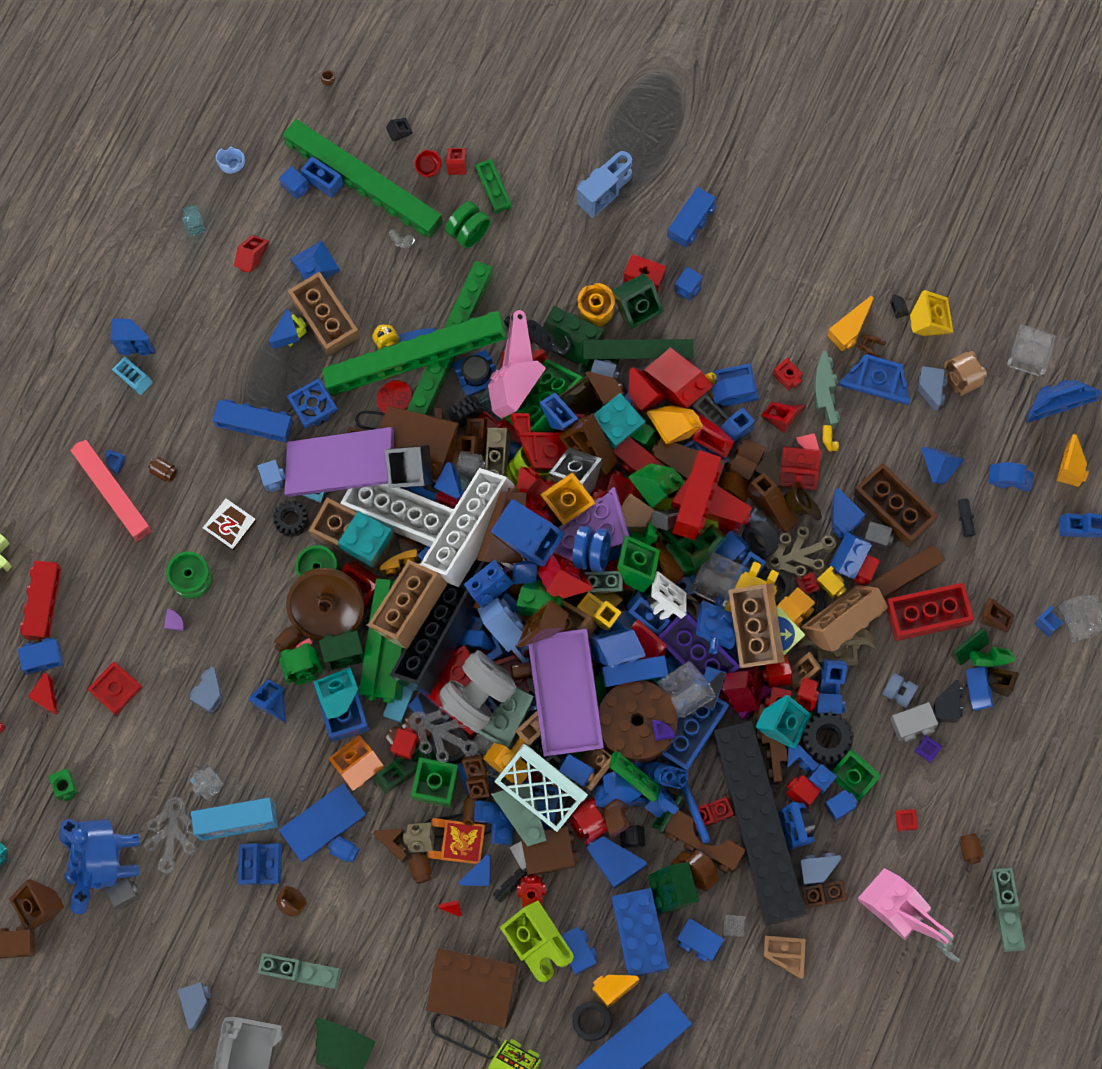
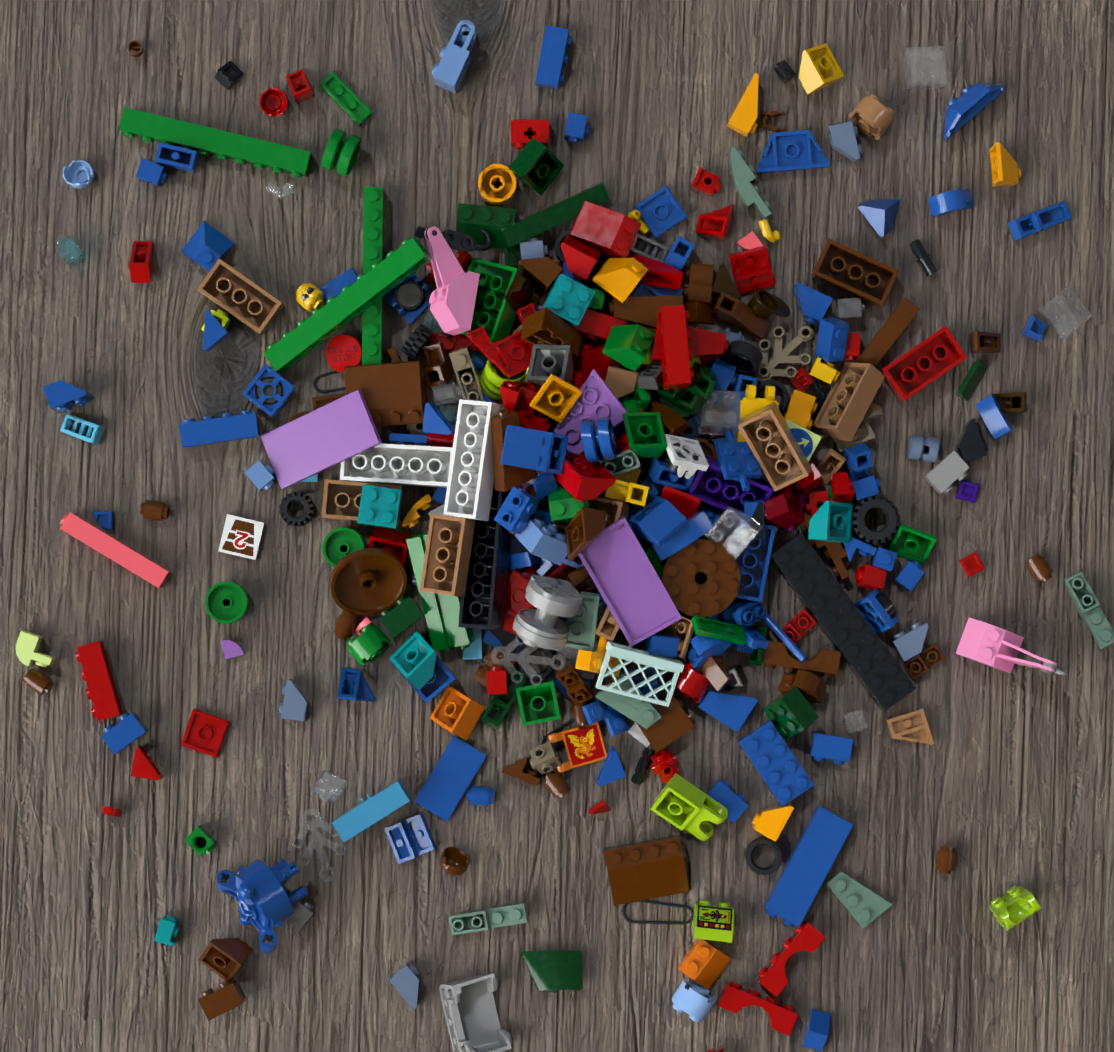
camera: 25 degrees left, 15 degrees up
black piece [385,445,433,488] -> none
reddish brown tile [398,537,421,553] -> none
blue slope [540,393,578,430] -> none
dark purple tile [652,720,675,741] -> none
blue slope [711,374,757,405] -> none
green slope [969,646,1016,667] -> none

